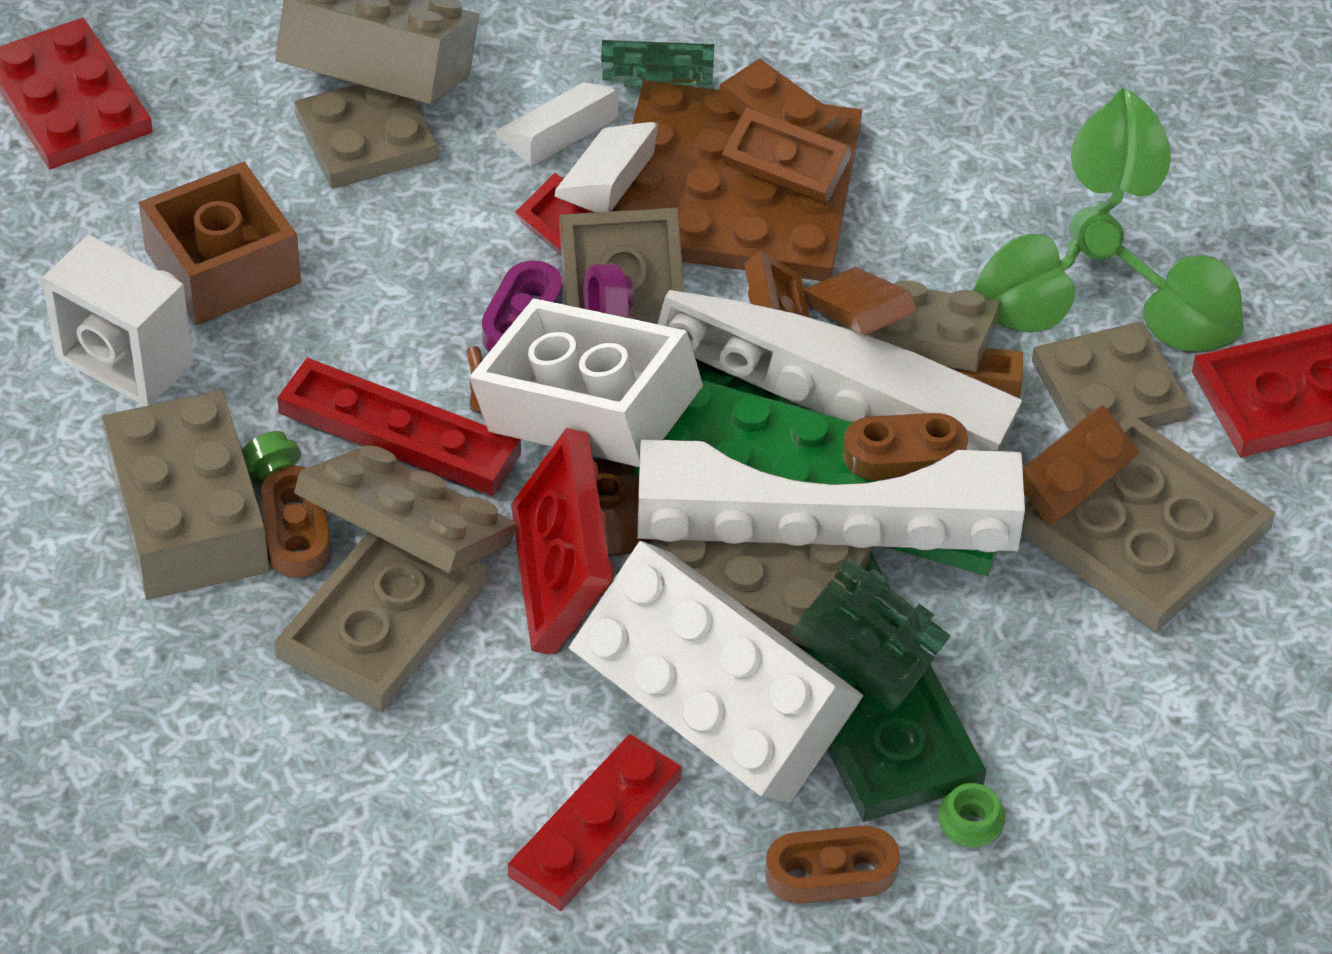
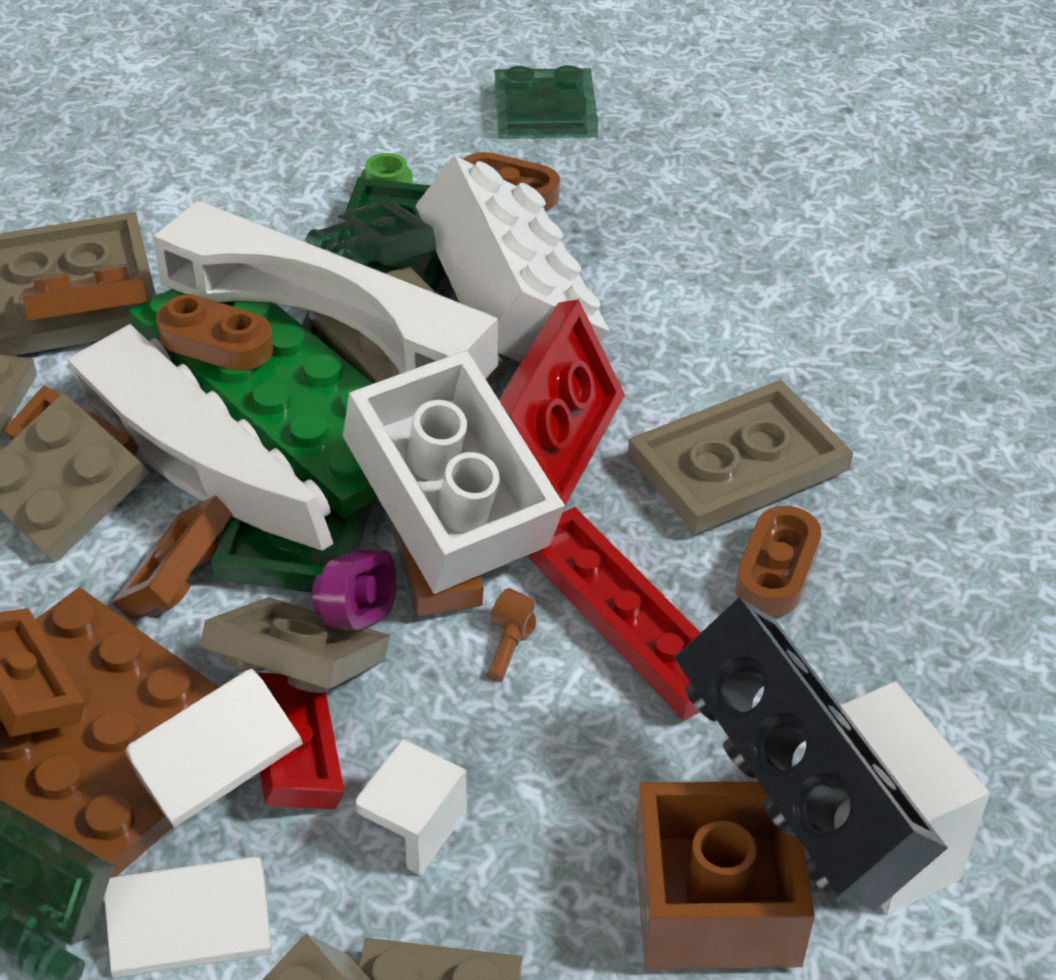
camera: 150 degrees left, 5 degrees down
dark tan brick [102,390,269,600] -> none
bright green plate [242,431,301,484] -> none
dark tan plate [294,445,517,573] -> none
magenta plate [482,260,563,352] -> none
red plate [508,733,682,911] -> none
dark orange tile [804,267,916,335] -> none
none -> white panel [356,739,467,875]
none -> black brick [674,597,948,911]

